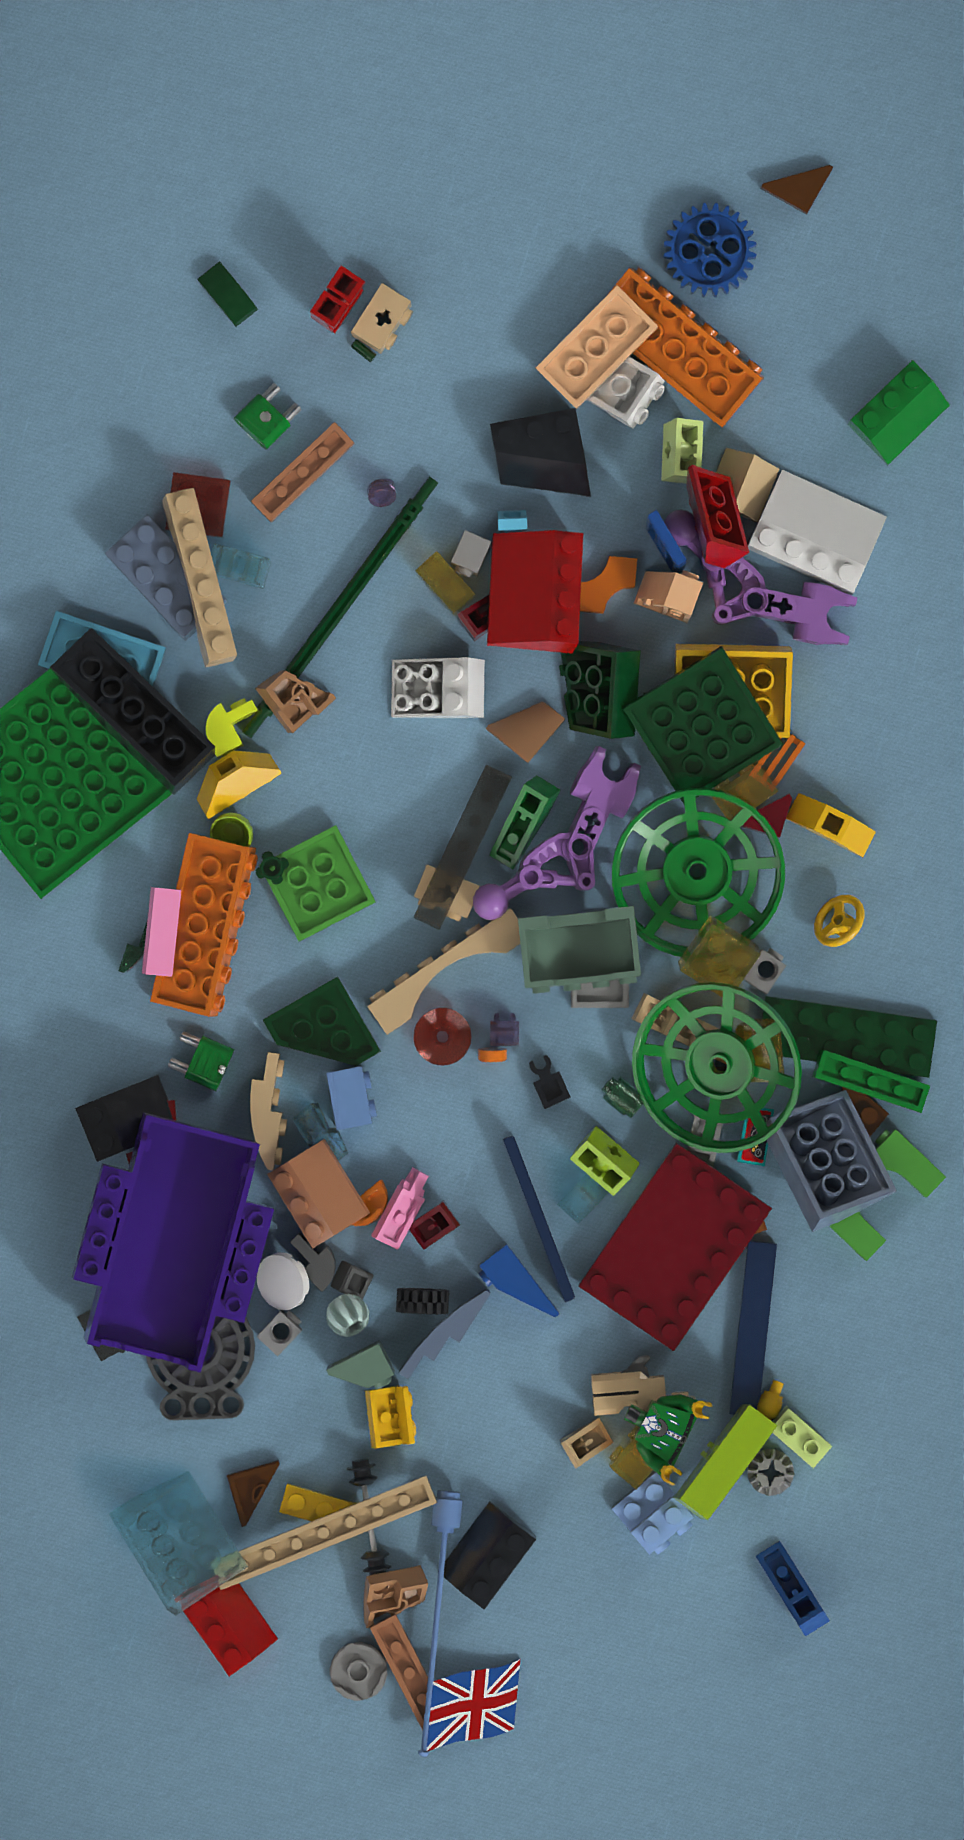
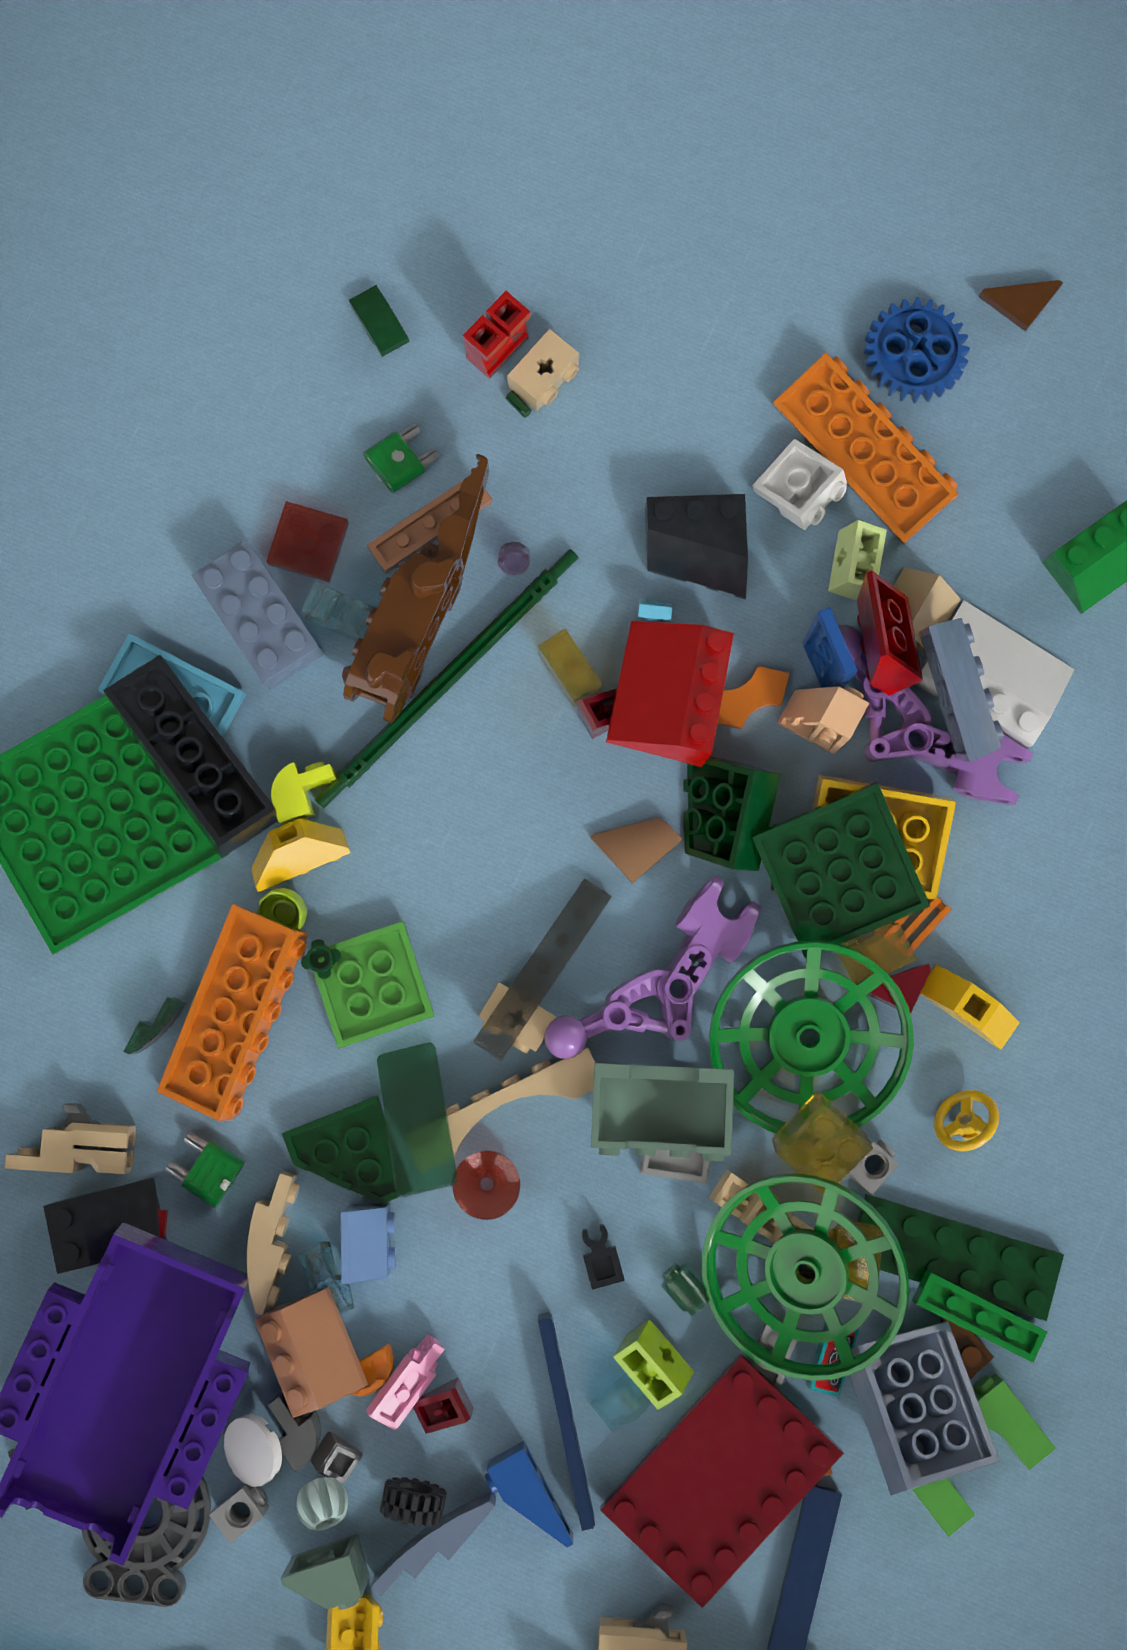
camera: 10 degrees right, 5 degrees down
bright pink tile [142,887,181,977] -> none
tan arch [162,488,237,668] -> none
medium nougat slope [255,670,336,733] -> none
white slope [391,657,485,718] -> none
light grey brick [451,530,491,578] -> none
orange tile [478,1047,507,1062] -> none
green slope [489,775,561,870] -> none
clear purple tile [490,1013,519,1046] -> none
light nougat plate [536,285,658,409] -> none
none -> tan plate [5,1103,136,1174]
none -> reddish brown animal [342,454,490,723]
none -> clear green piece [377,1042,458,1197]
none -> sand blue slope [919,618,1004,762]

